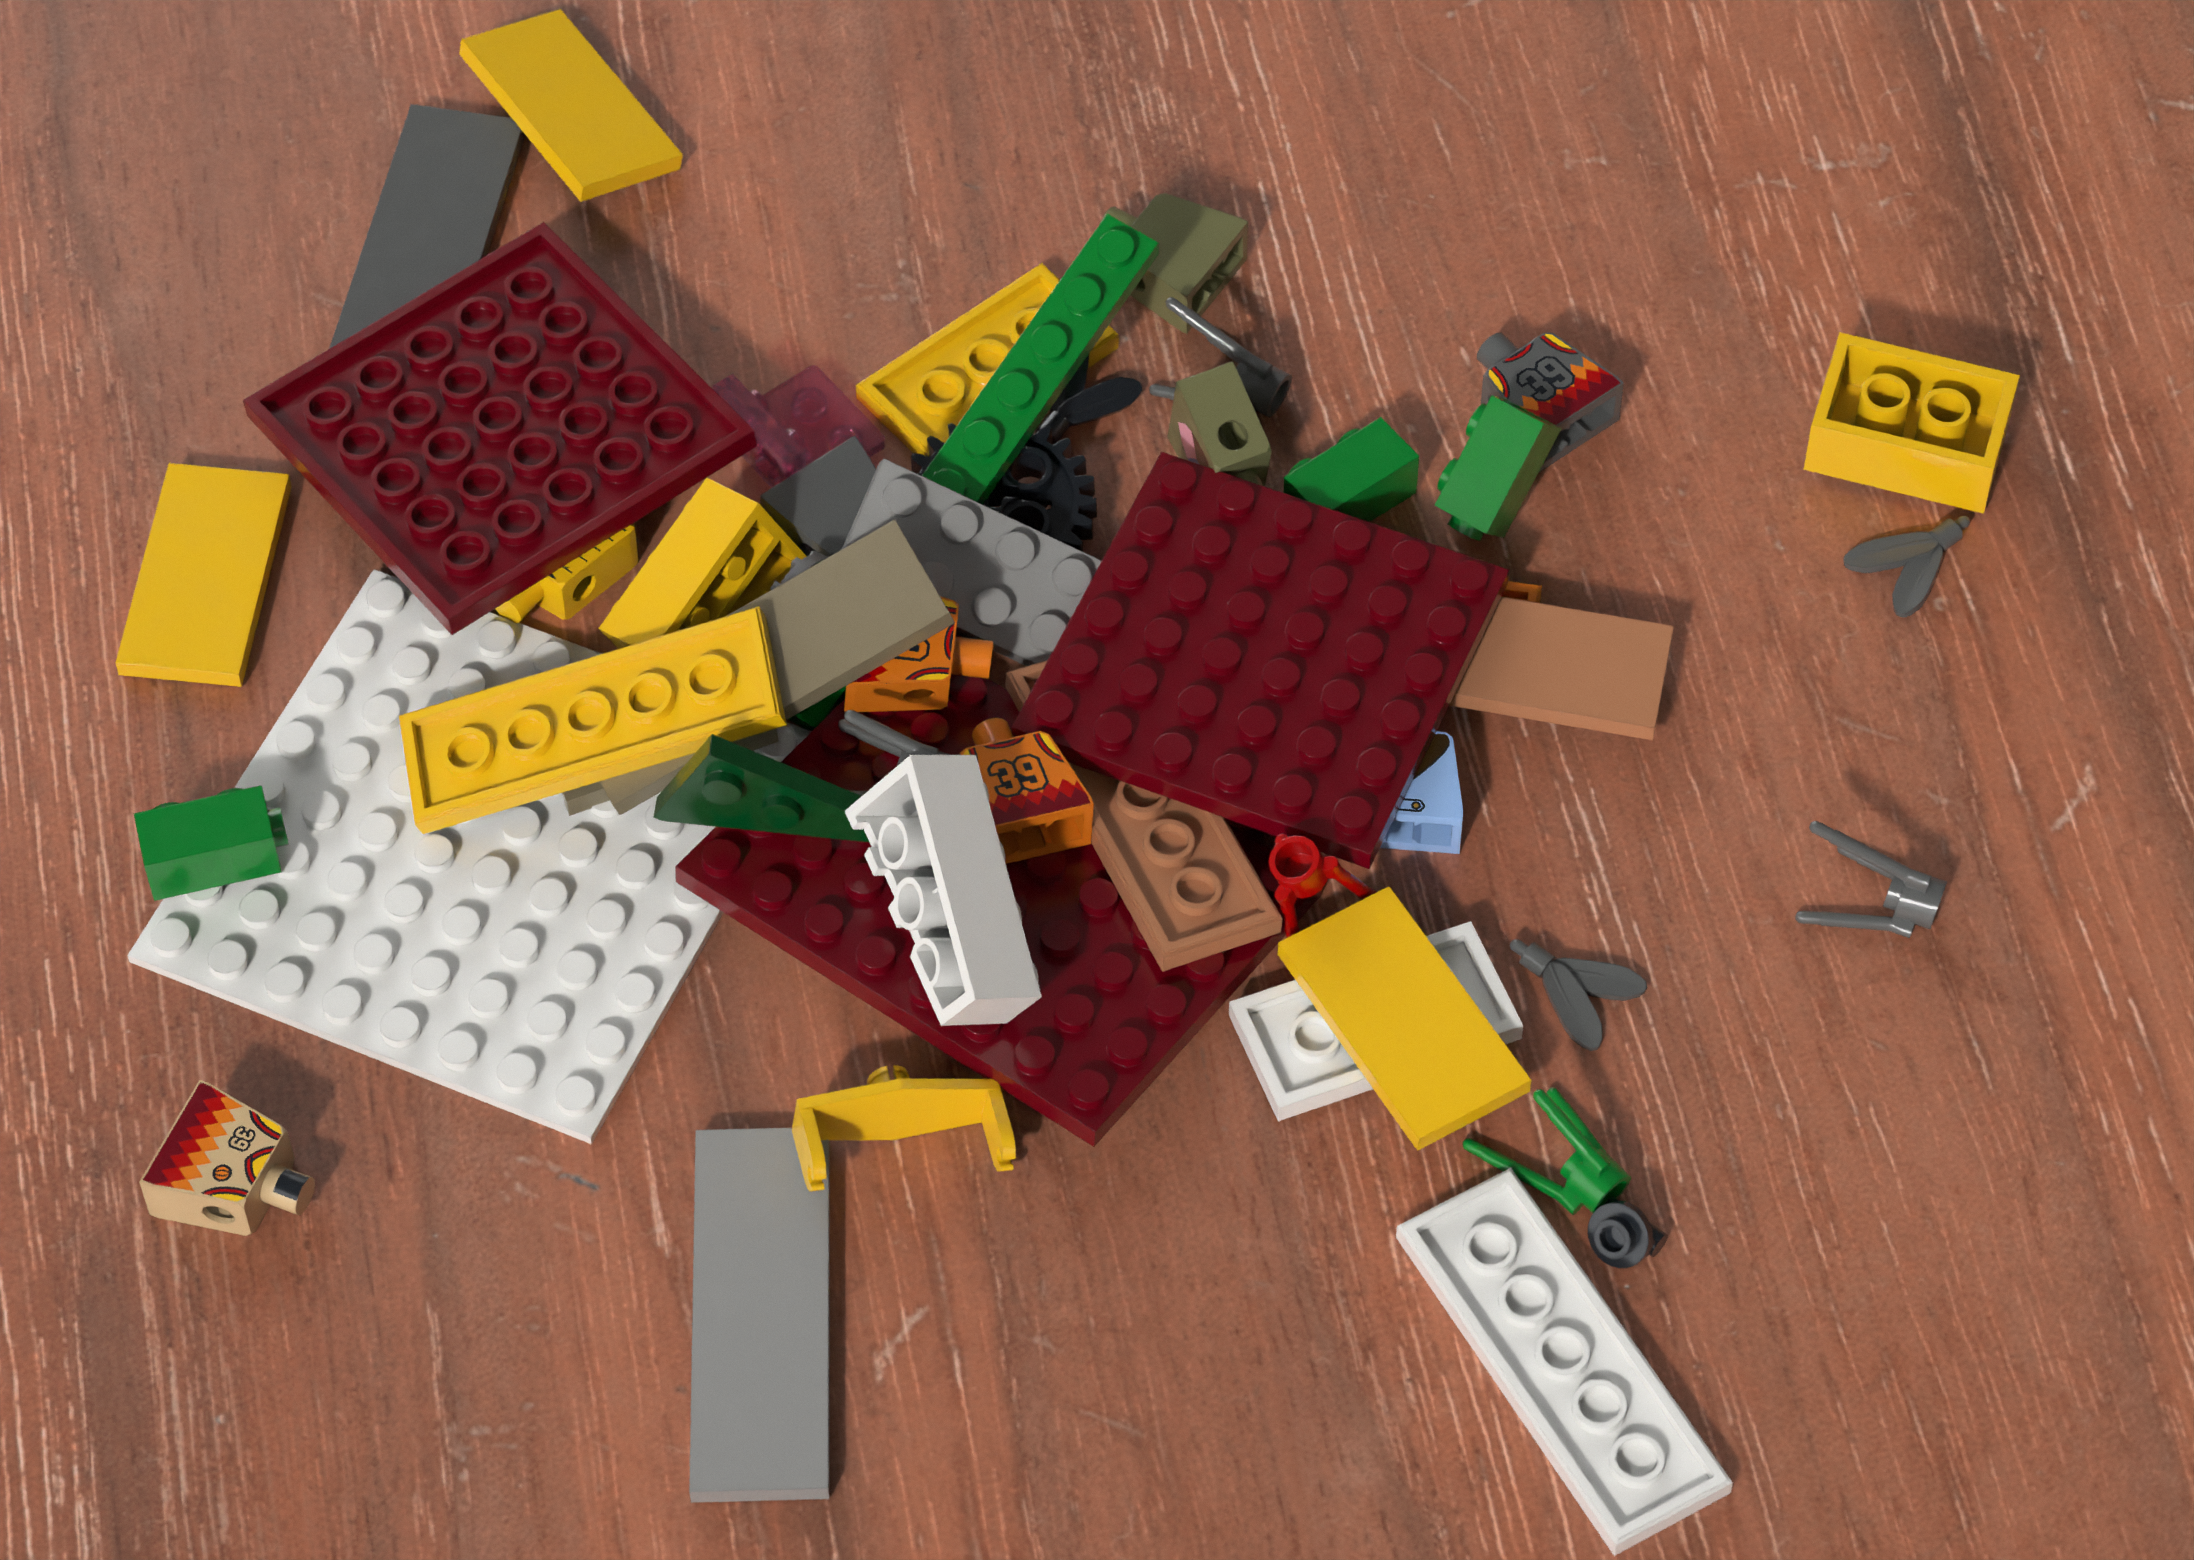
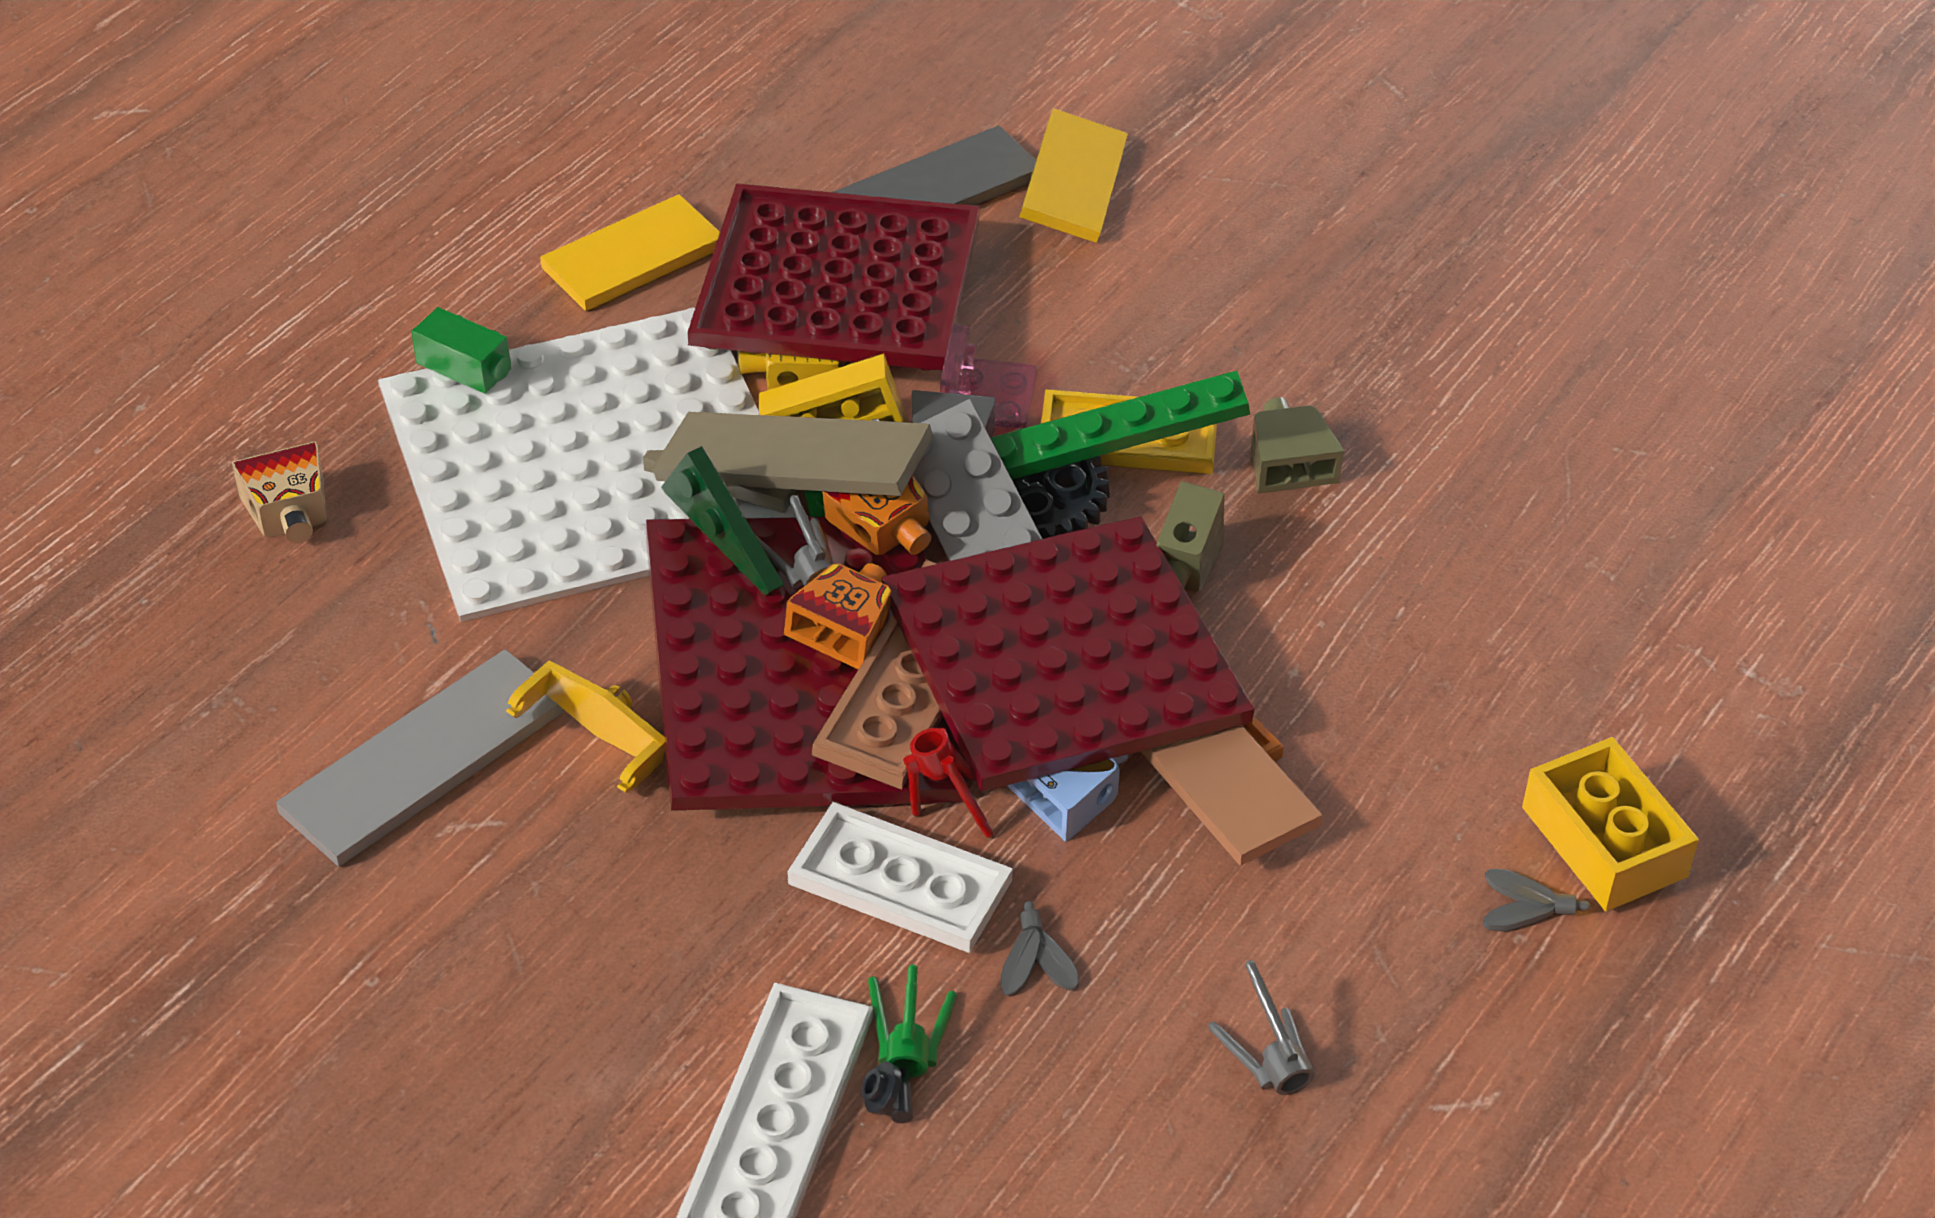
camera: 45 degrees right, 10 degrees down
yellow tile [399,606,787,834] -> none
white wedge [845,755,1041,1026] -> none
black piece [1036,354,1142,445] -> none
dark grey plant [1149,297,1292,418] -> none
yellow tile [1277,886,1532,1151] -> none
green brick [1283,417,1419,522] -> none
green brick [1435,395,1562,541] -> none
dark grey torso [1477,333,1624,473] -> none

